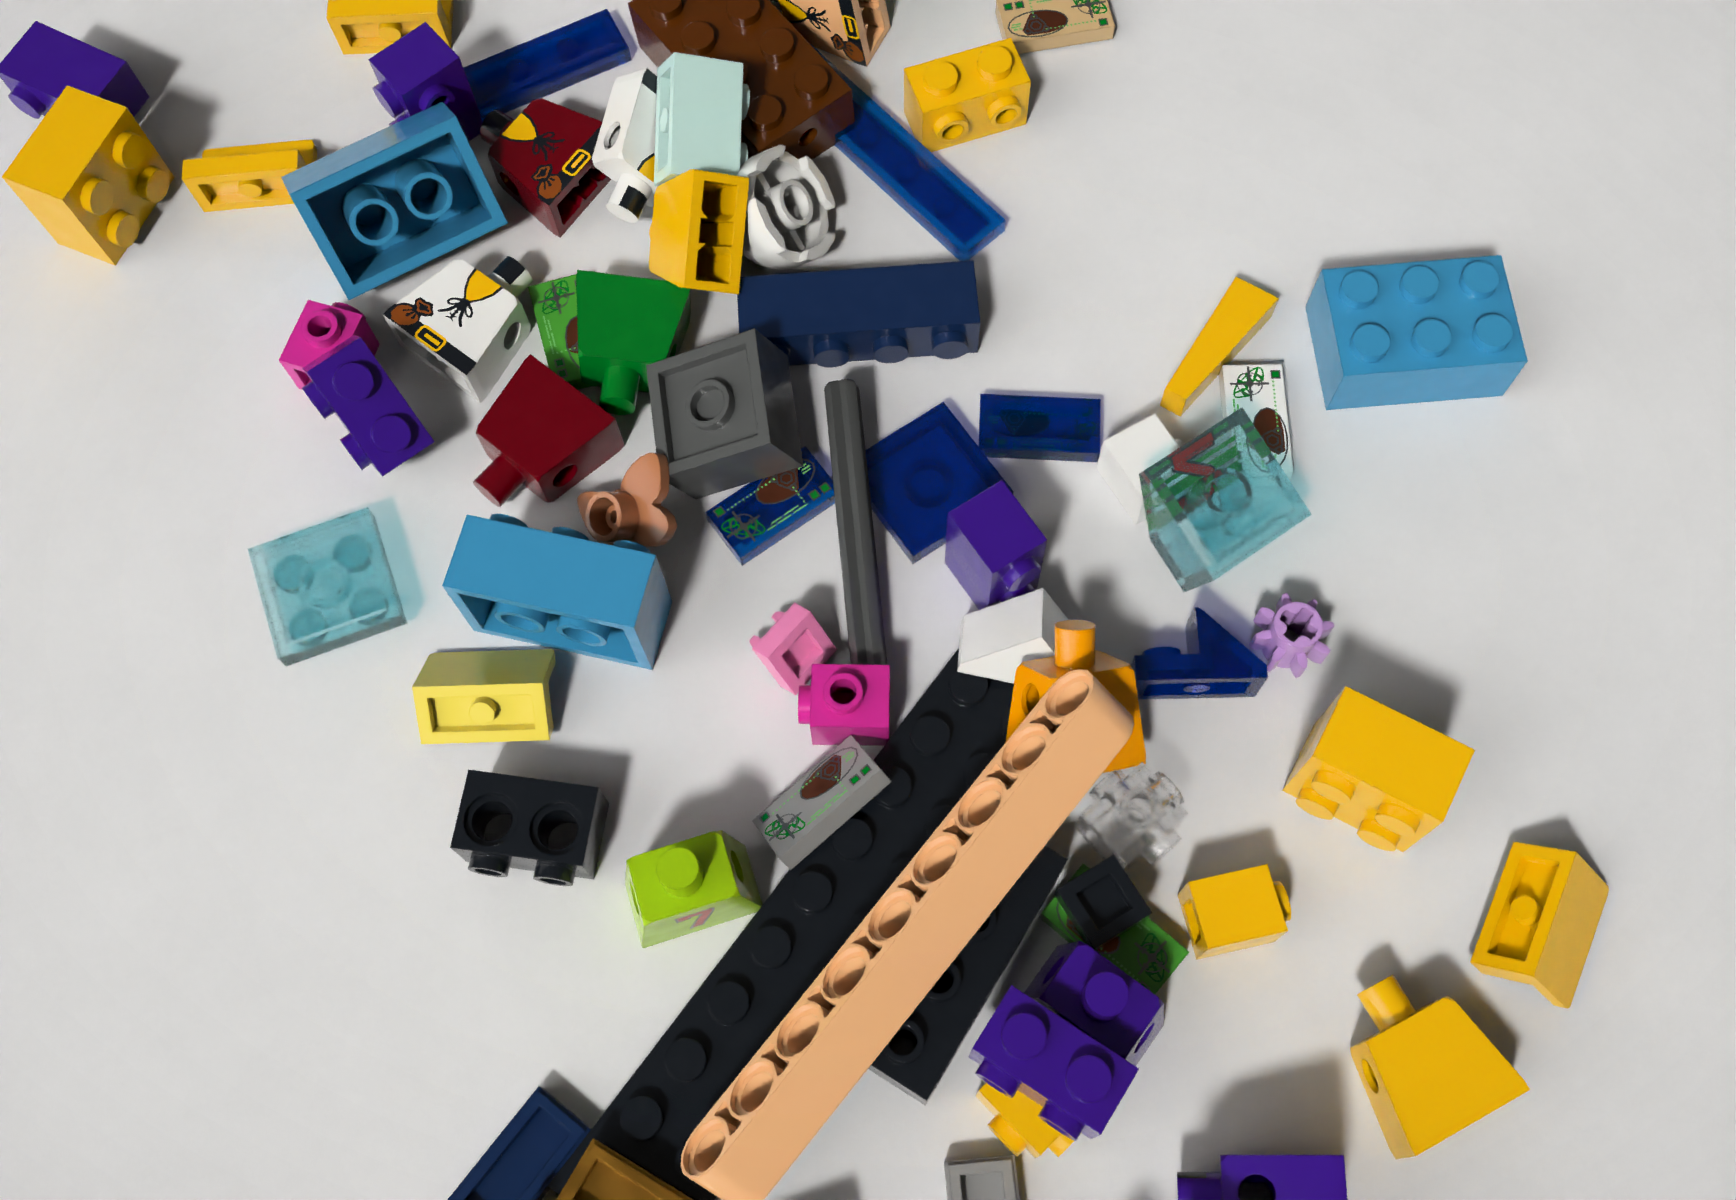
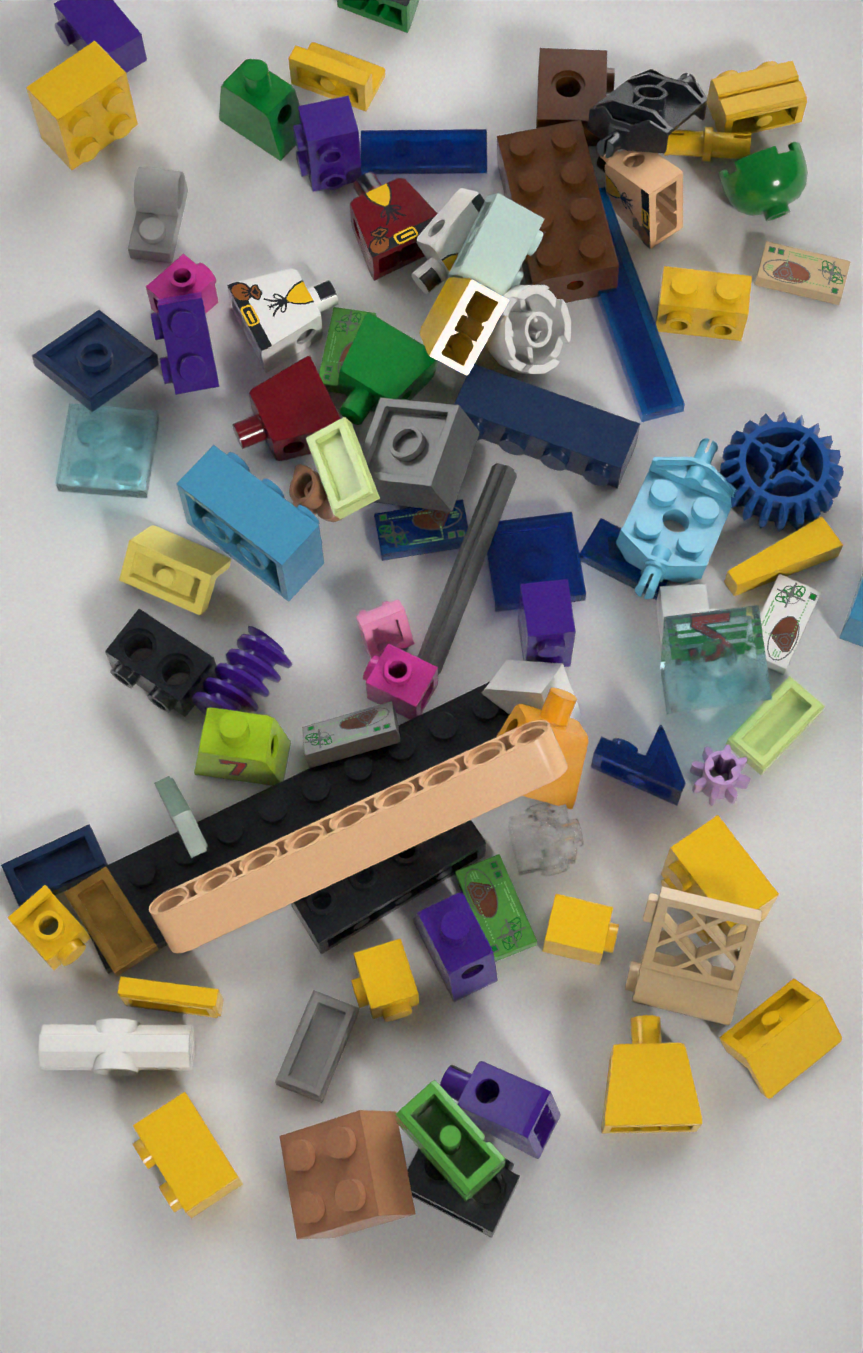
camera: 25 degrees right, 0 degrees up
yellow panel [182,140,317,212] -> none
dark azure brick [281,102,508,300] -> none
dark purple brick [969,985,1139,1141] -> none
black plate [1054,854,1152,951] -> none
none -> dark blue tile [32,310,159,412]
none -> light grey plate [128,167,188,263]
none -> sand green tile [154,776,208,858]
none -> dark purple piece [192,626,293,716]
none -> green torso [219,59,300,161]
none -> yellowish green tile [306,417,380,520]
none -> medium azure plate [616,438,736,599]
none -> tan piece [625,886,762,1026]
none -> blue gear [719,412,844,533]
none -> yellowish green tile [726,676,825,775]

